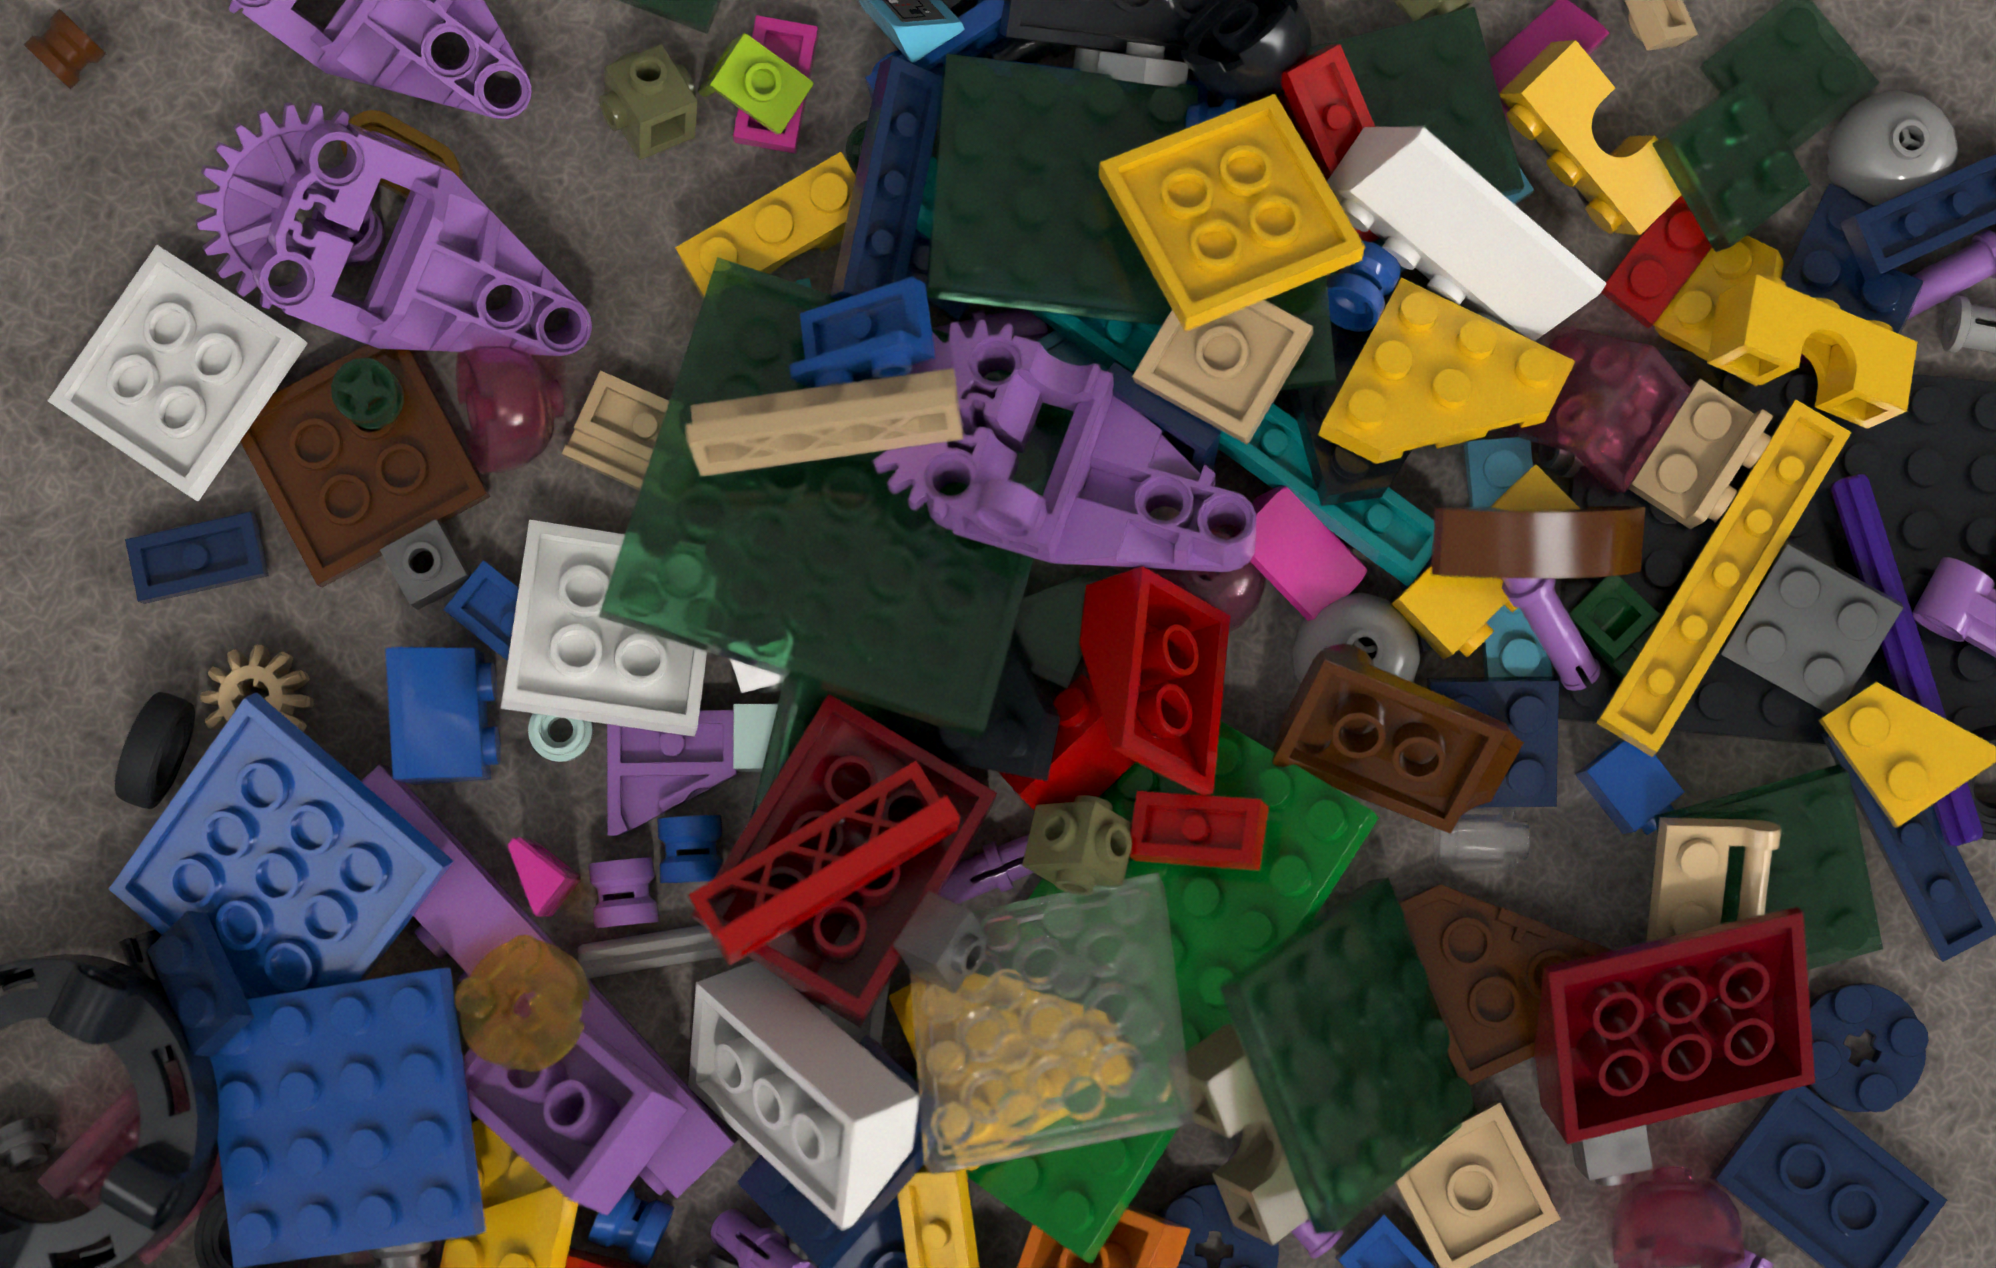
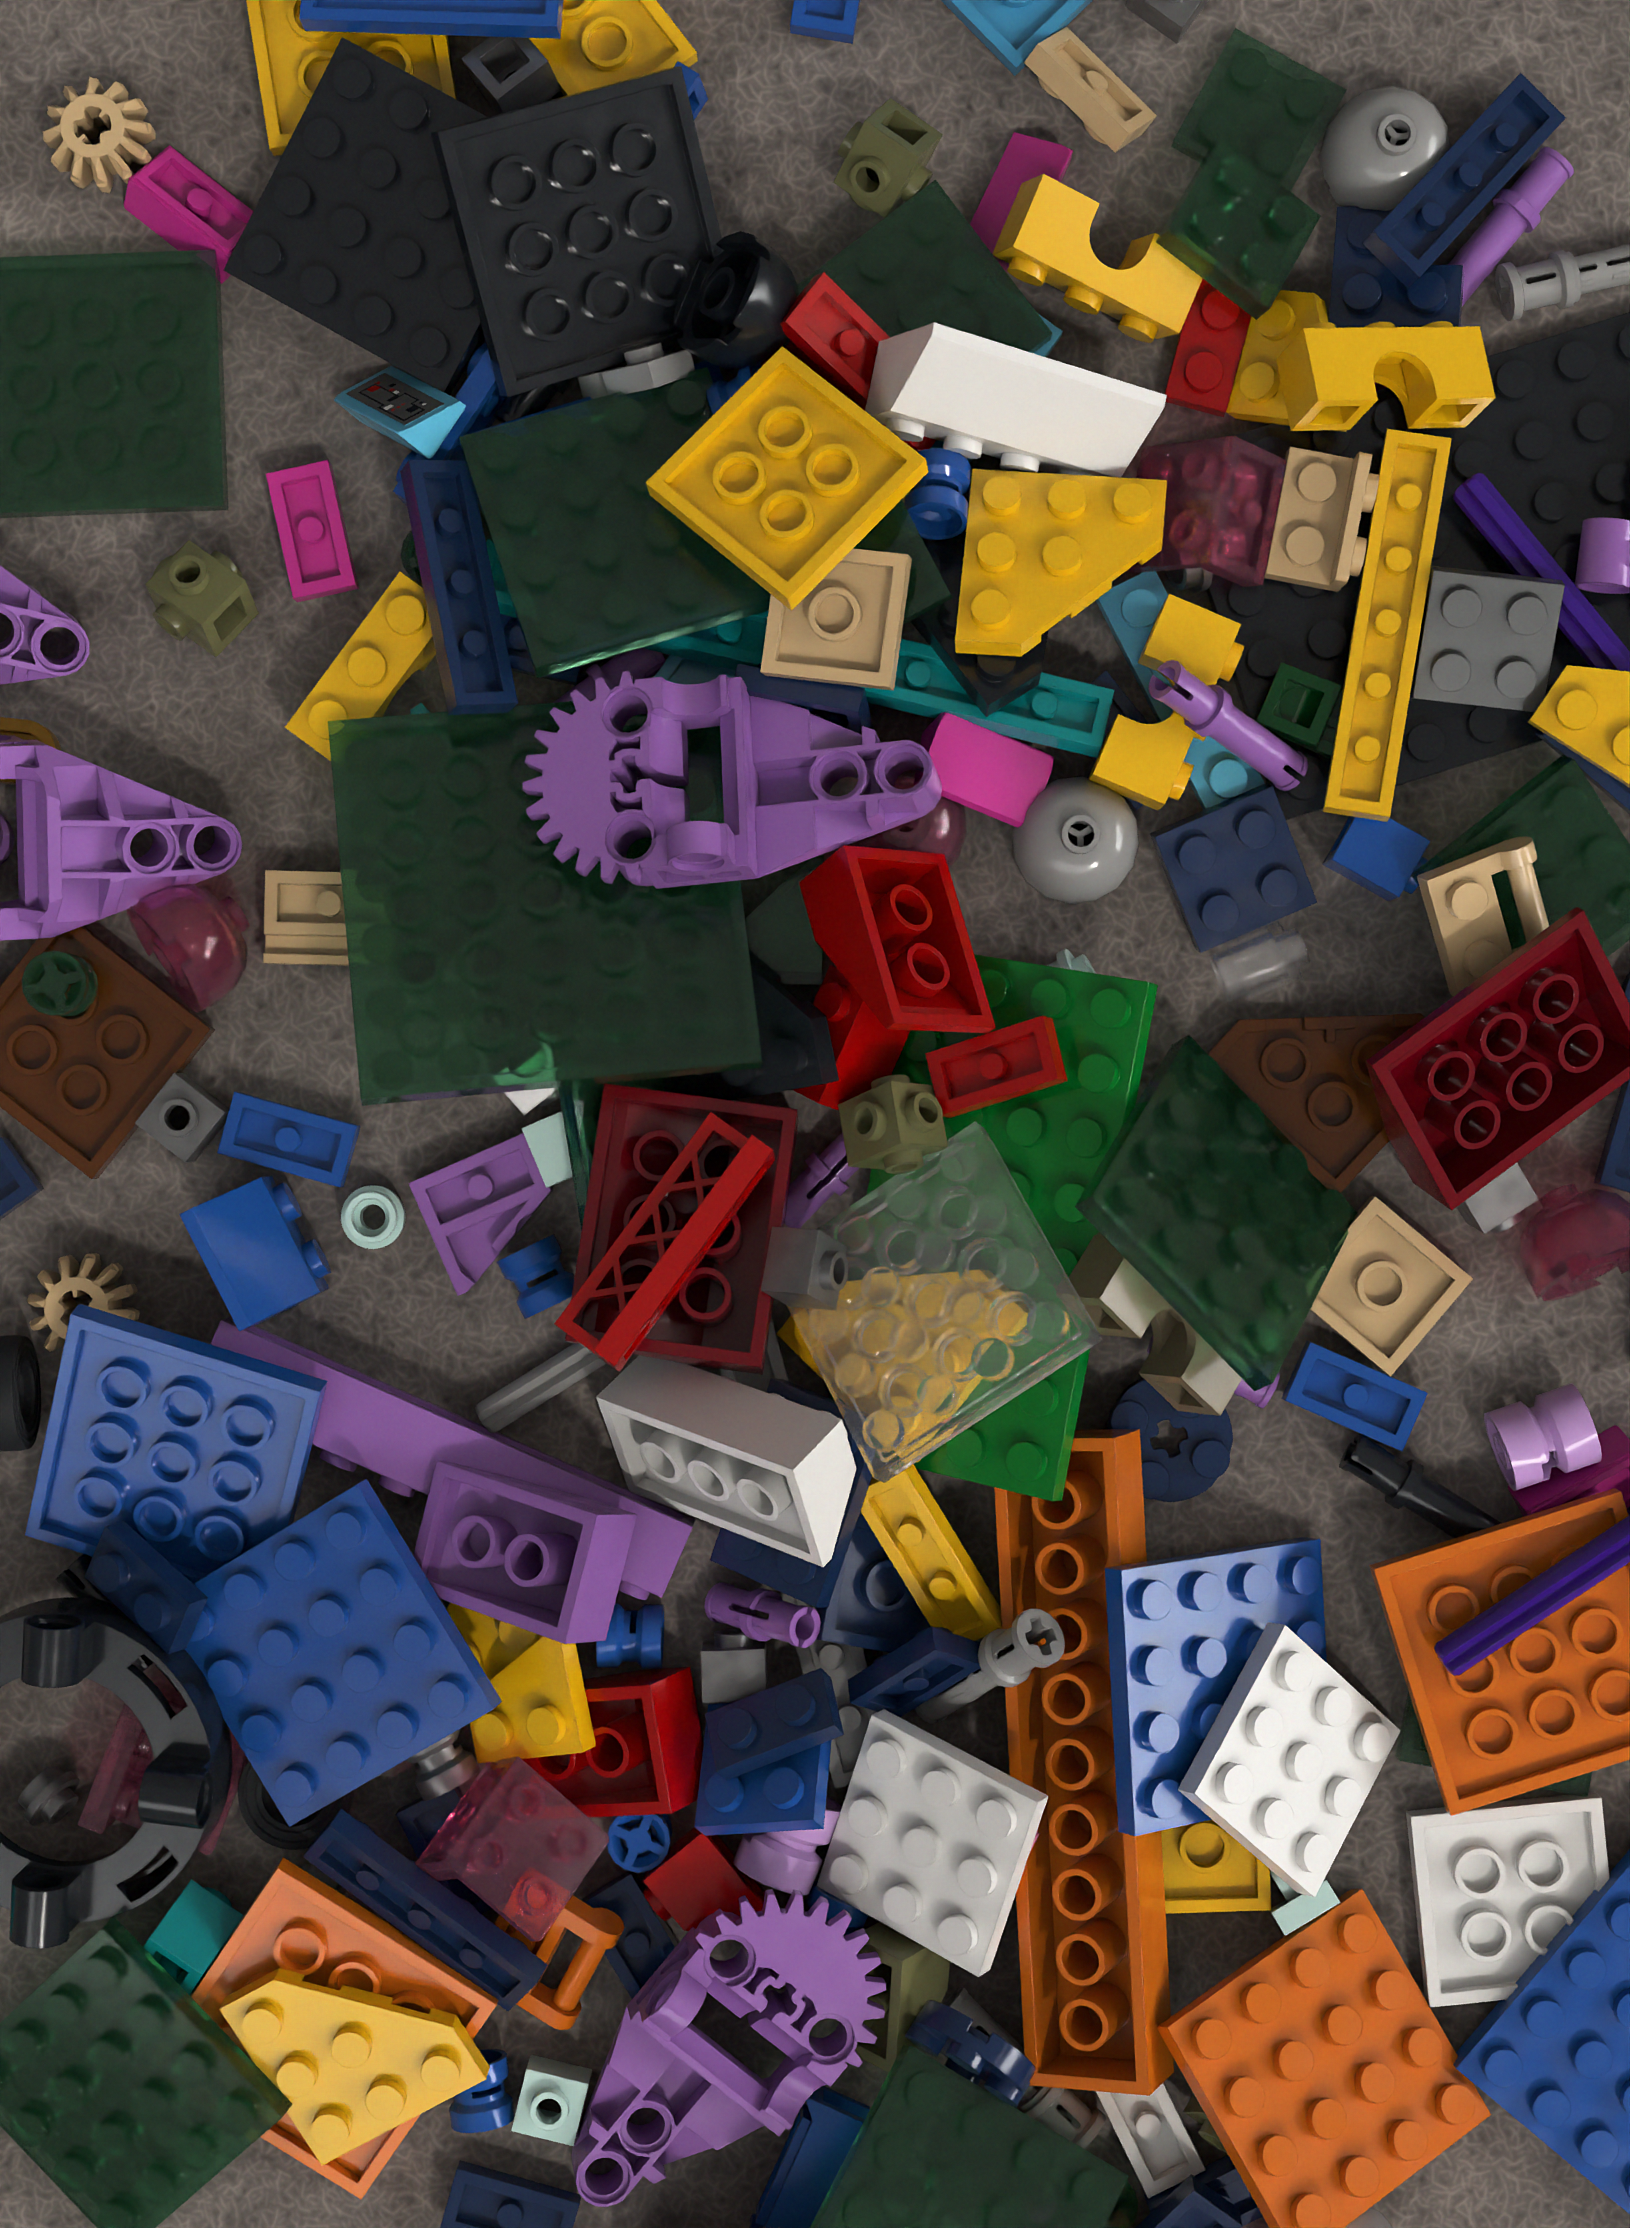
camera: 20 degrees left, 5 degrees up
clear yellow plate [455,934,589,1072] -> none
white plate [501,520,720,737] -> none
dark pink slope [508,837,581,917] -> none
medium lavender wheel [589,857,659,928] -> none
tan fence [686,368,964,476] -> none
lime bracket [698,33,814,135] -> none
blue bracket [789,277,936,388] -> none
reddish brown slope [1272,644,1524,834] -> none
reddish brown slope [1431,506,1645,579] -> none

